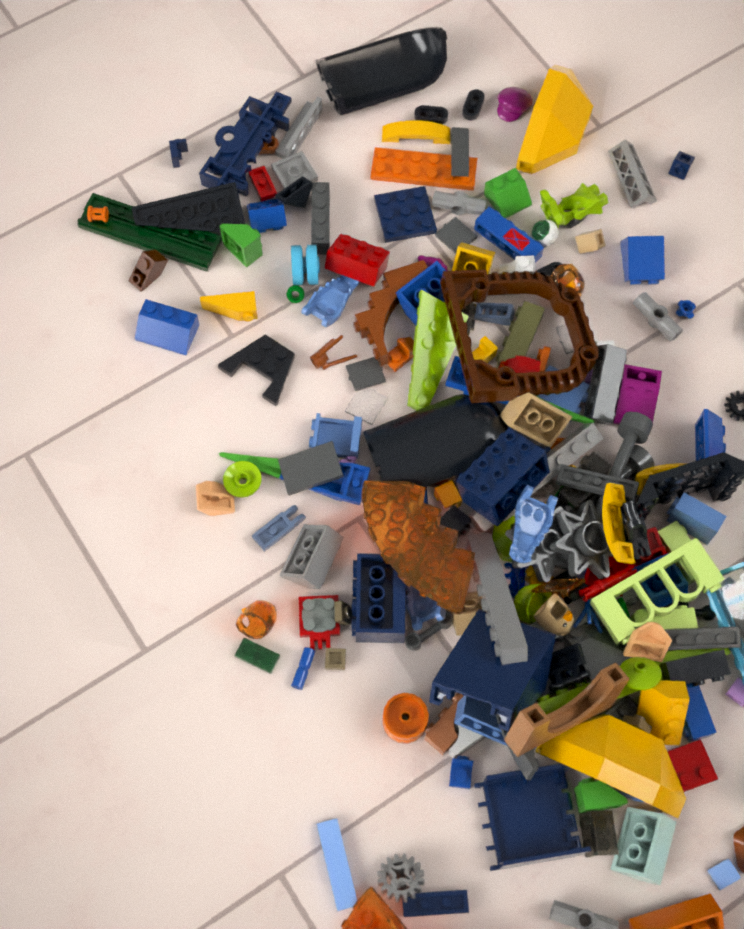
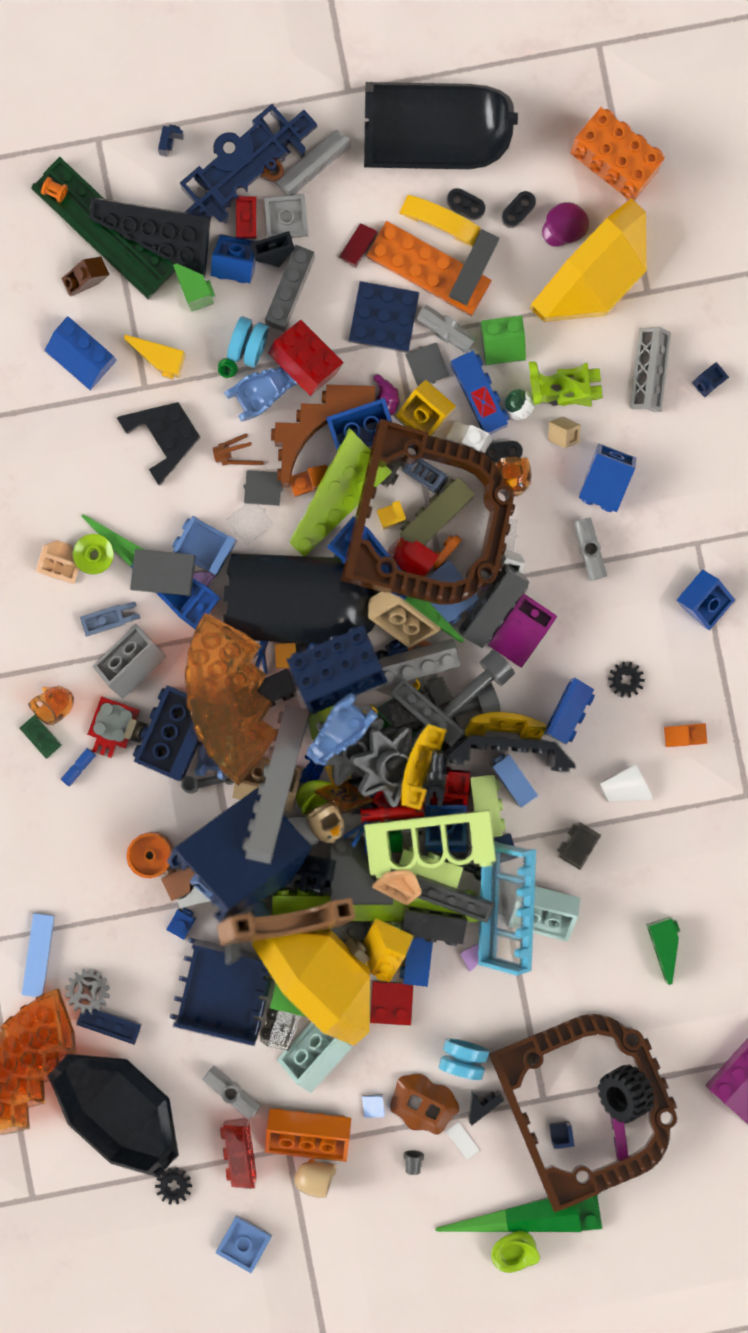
camera: 20 degrees right, 20 degrees up
dark tan plate [325,648,346,670] -> none
lime dish [620,657,662,690] -> none
blue plate [676,300,696,319] -> none
none -> dark red slope [339,223,377,268]
none -> orange brick [570,107,665,201]

